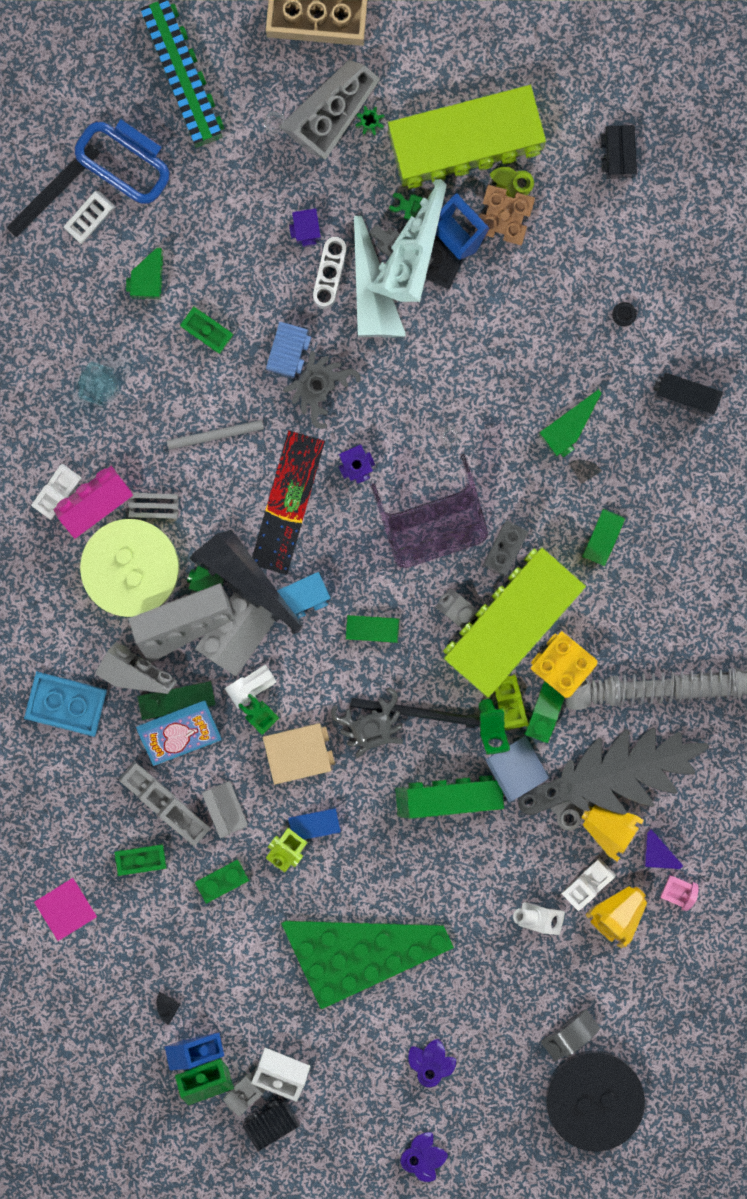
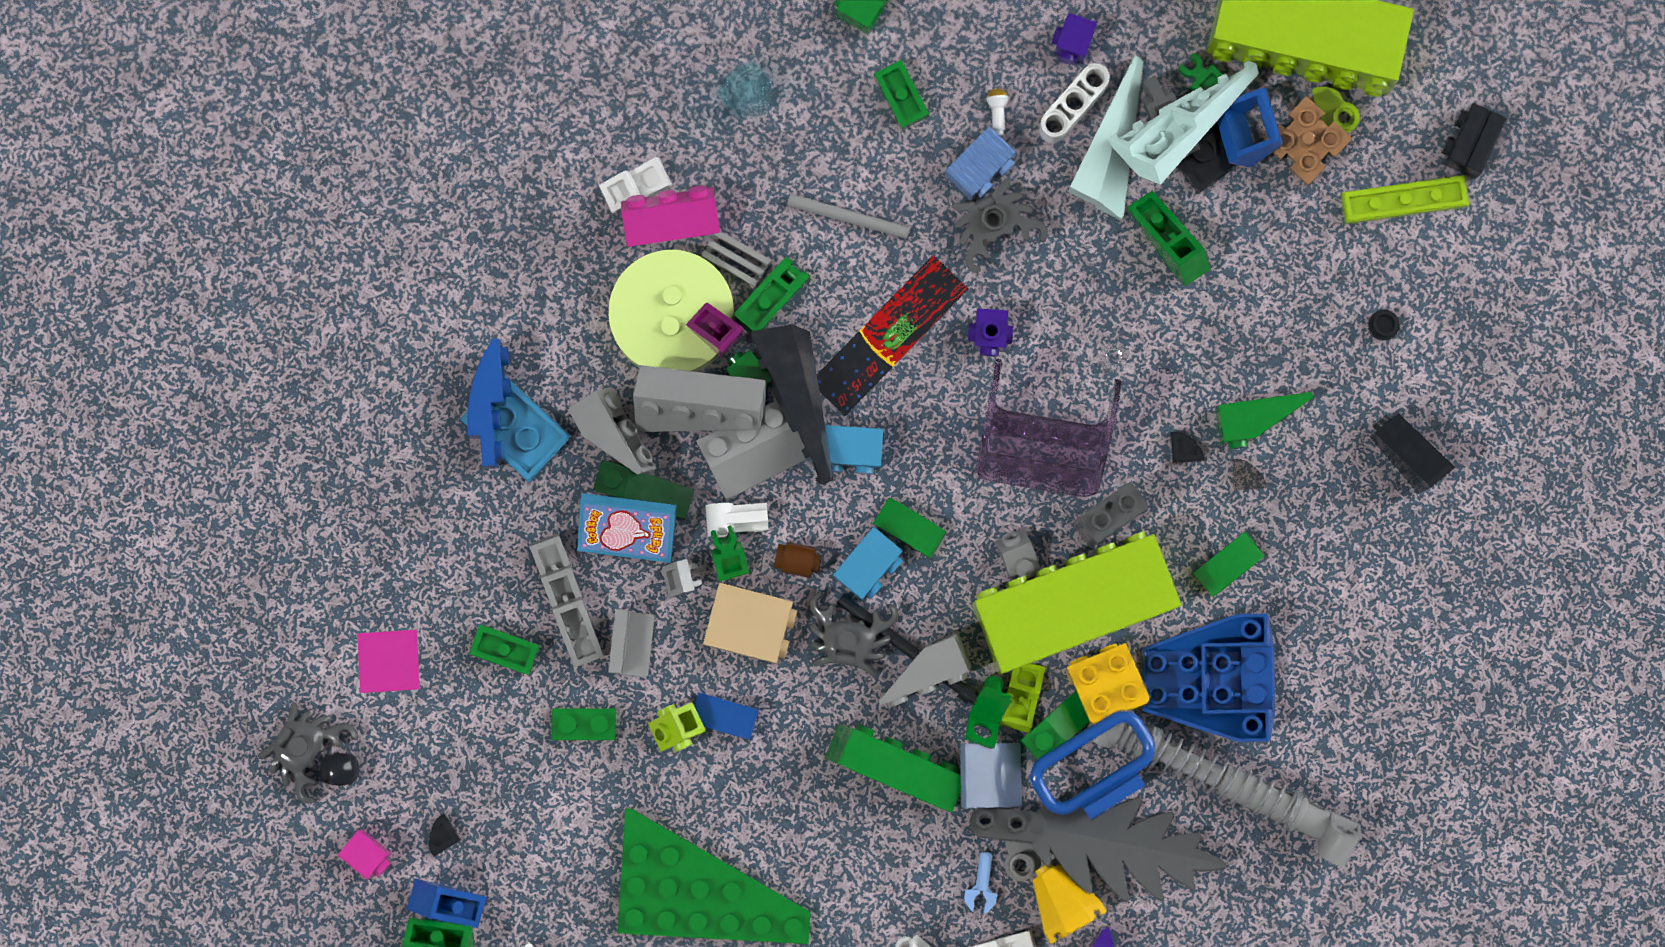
camera: 25 degrees right, 5 degrees down
none -> dark grey animal [258,703,358,804]
none -> black piece [319,752,360,786]
none -> dark pink brick [338,830,392,879]
none -> blue slope [467,339,512,469]
none -> light grey tile [662,559,702,598]
none -> magenta slope [686,302,743,358]
none -> green plate [731,256,811,333]
none -> reddish brown brick [774,542,822,578]
none -> dark azure brick [833,527,903,601]
none -> light grey slope [879,631,972,707]
none -> light blue bar [964,852,997,914]
none -> white piece [987,88,1008,136]
none -> blue bar [1030,710,1155,820]
none -> green slope [1127,190,1211,287]
none -> blue wedge [1142,613,1275,742]
none -> black tile [1170,432,1205,464]
none -> lime tile [1340,175,1470,225]

